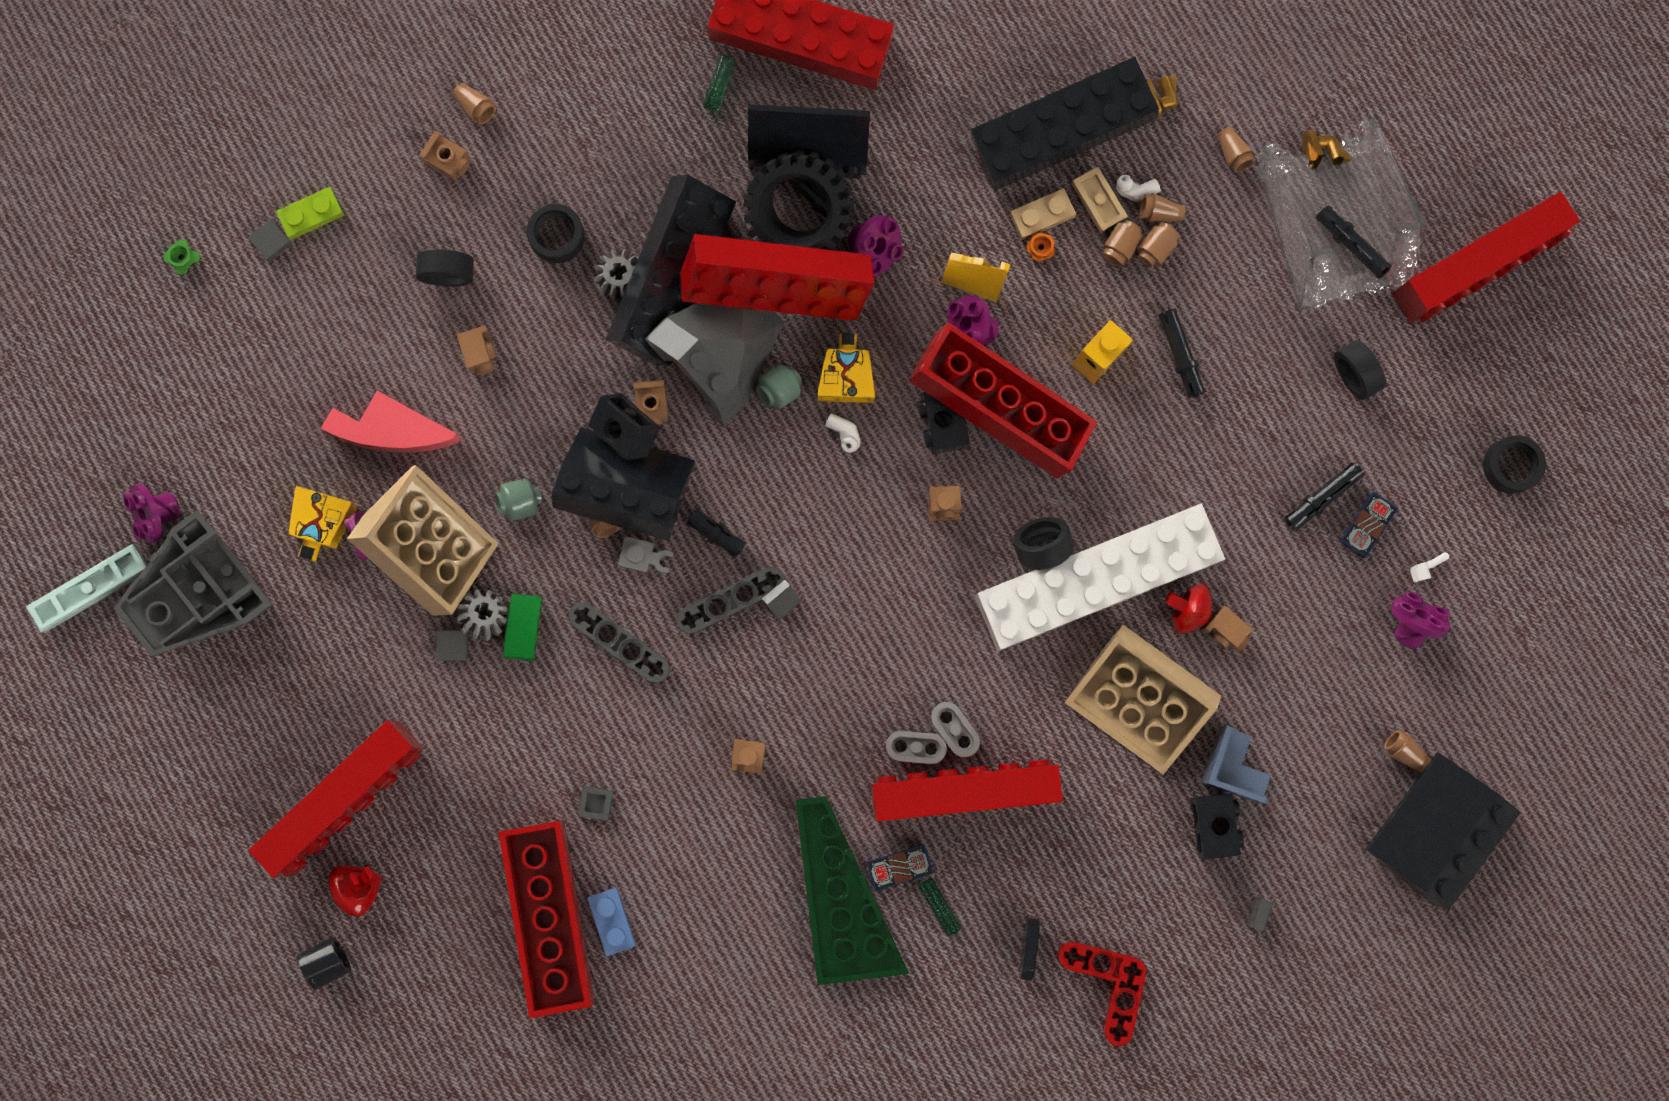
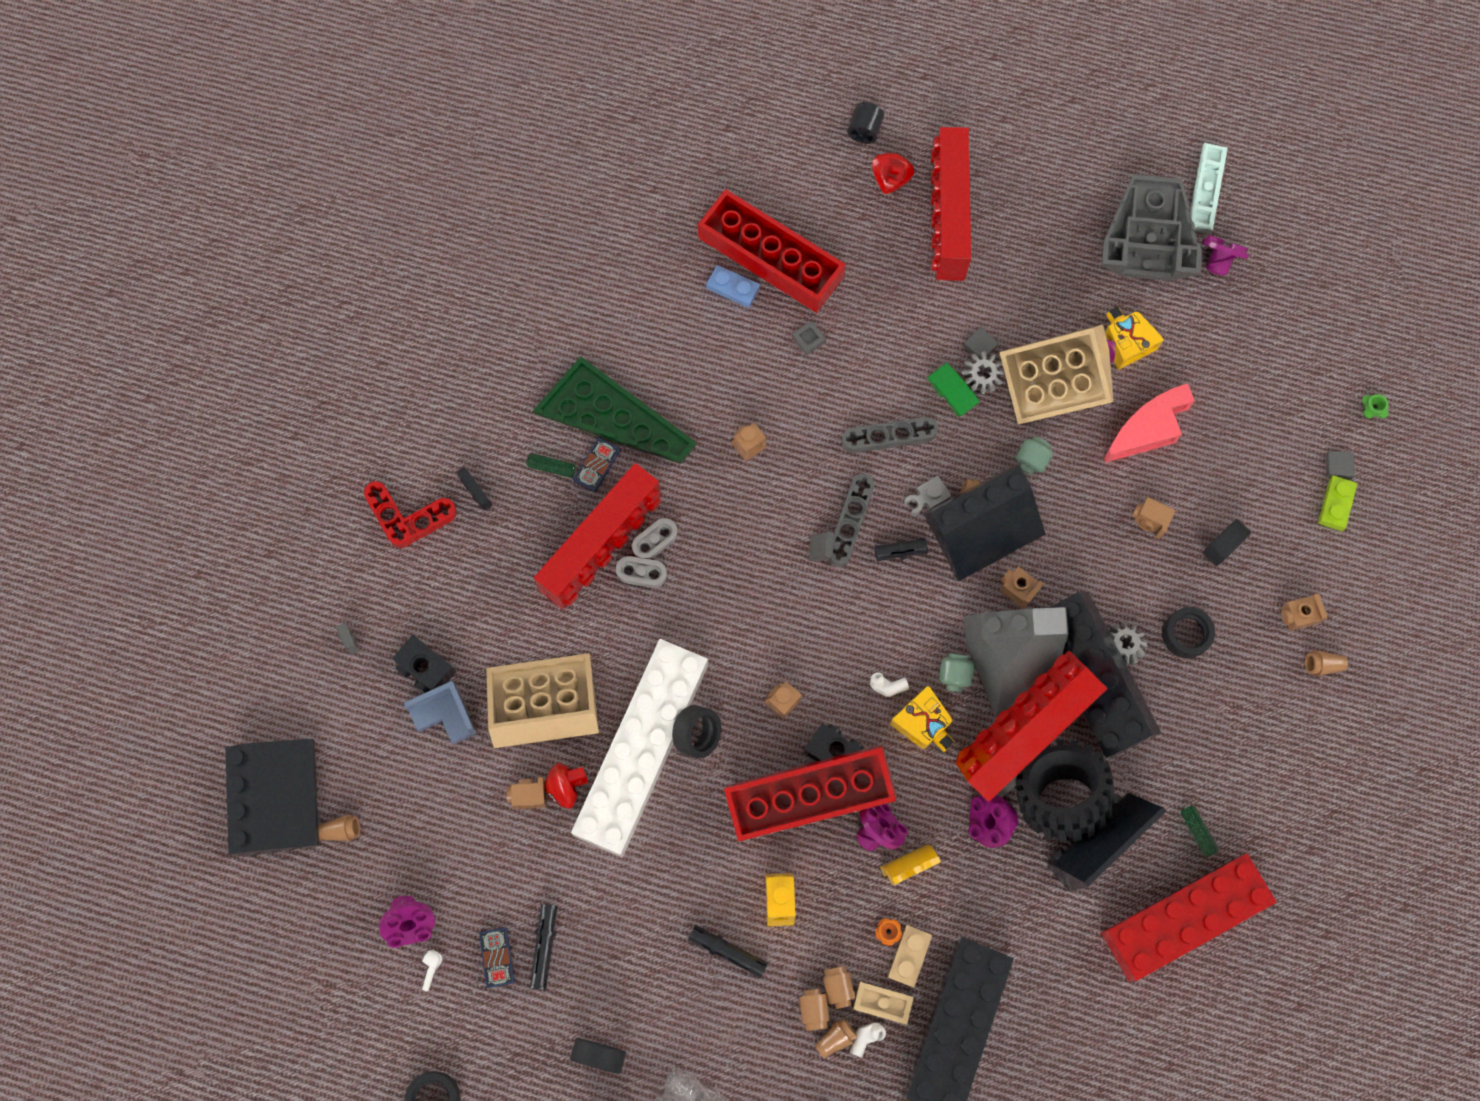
camera: 140 degrees right, 10 degrees down
black brick [588,393,661,460] -> none

